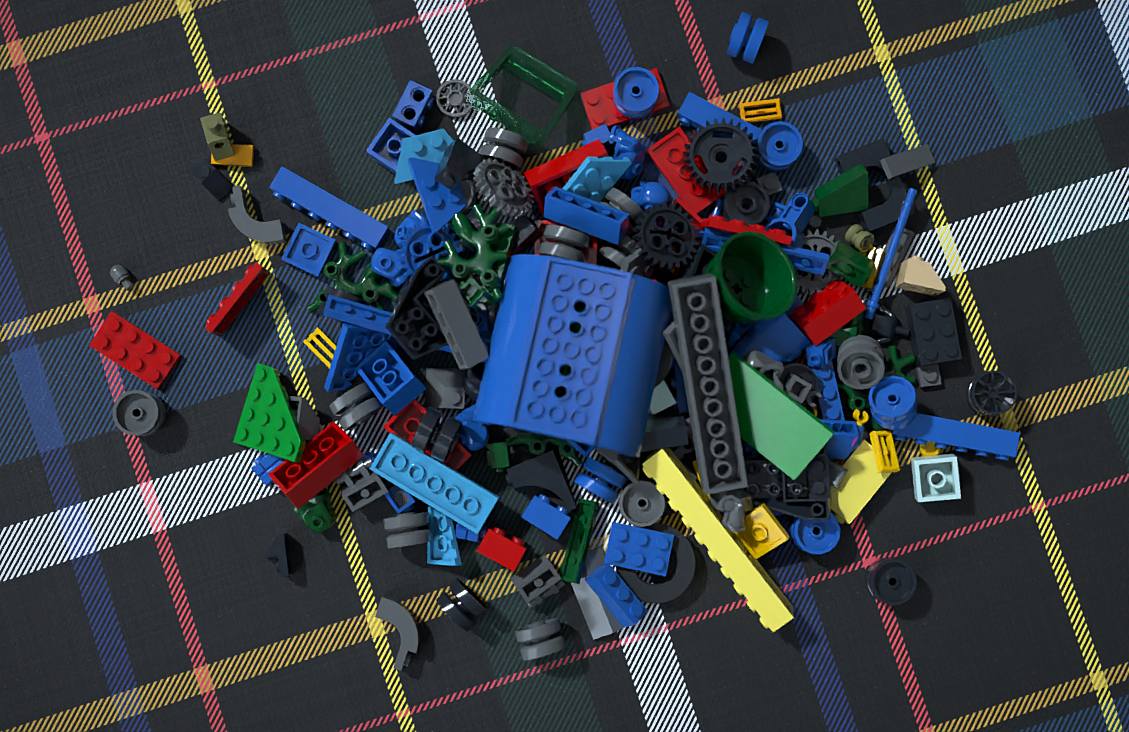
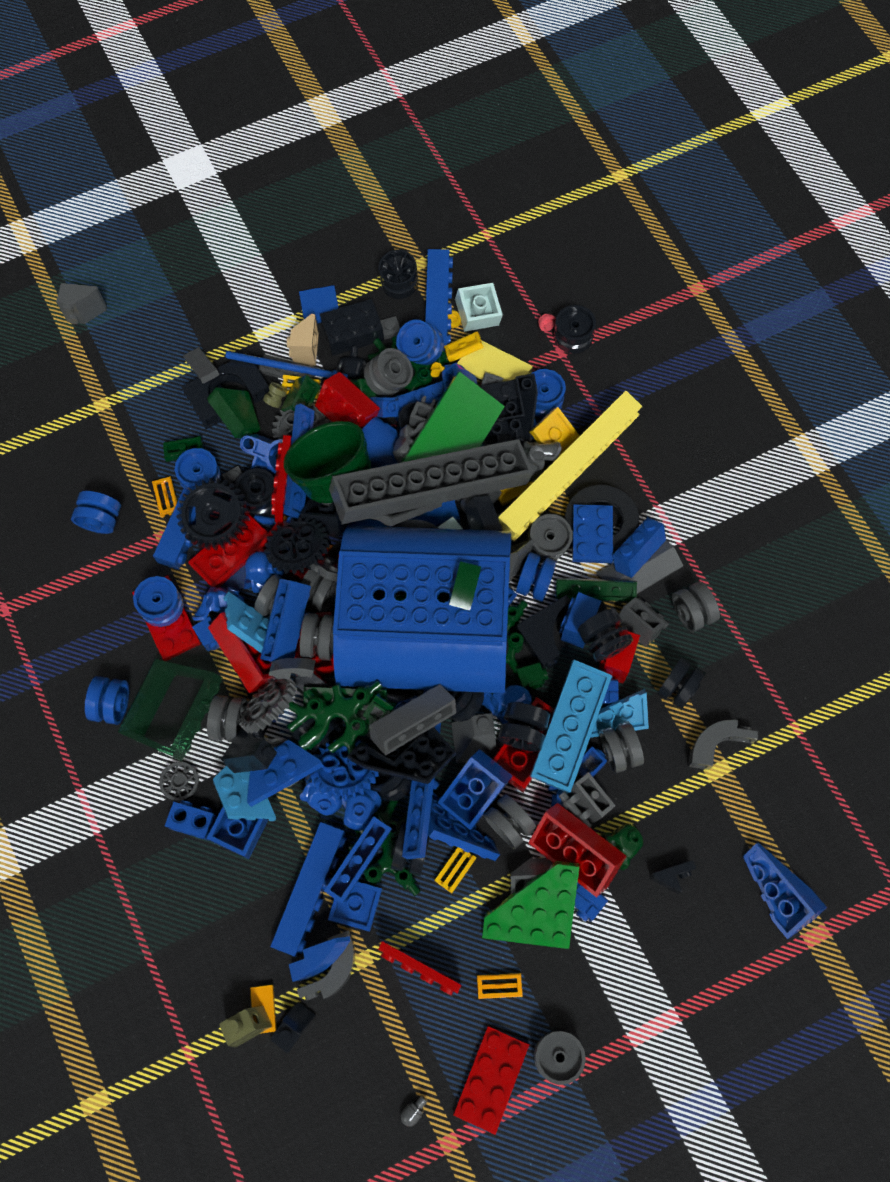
camera: 100 degrees left, 15 degrees down
none -> dark grey slope [56,283,107,324]
none -> blue wheel [85,676,129,725]
none -> dark green brick [163,436,204,462]
none -> dark grey slope [269,658,316,680]
none -> blue slope [289,936,350,982]
none -> blue tile [299,285,339,323]
none -> blue brick [324,817,392,903]
none -> dark green slope [449,561,481,610]
none -> light orange tile [477,973,523,999]
none -> coral plate [538,314,556,332]
none -> black wheel [577,608,633,662]
none -> blue wedge [743,843,827,939]

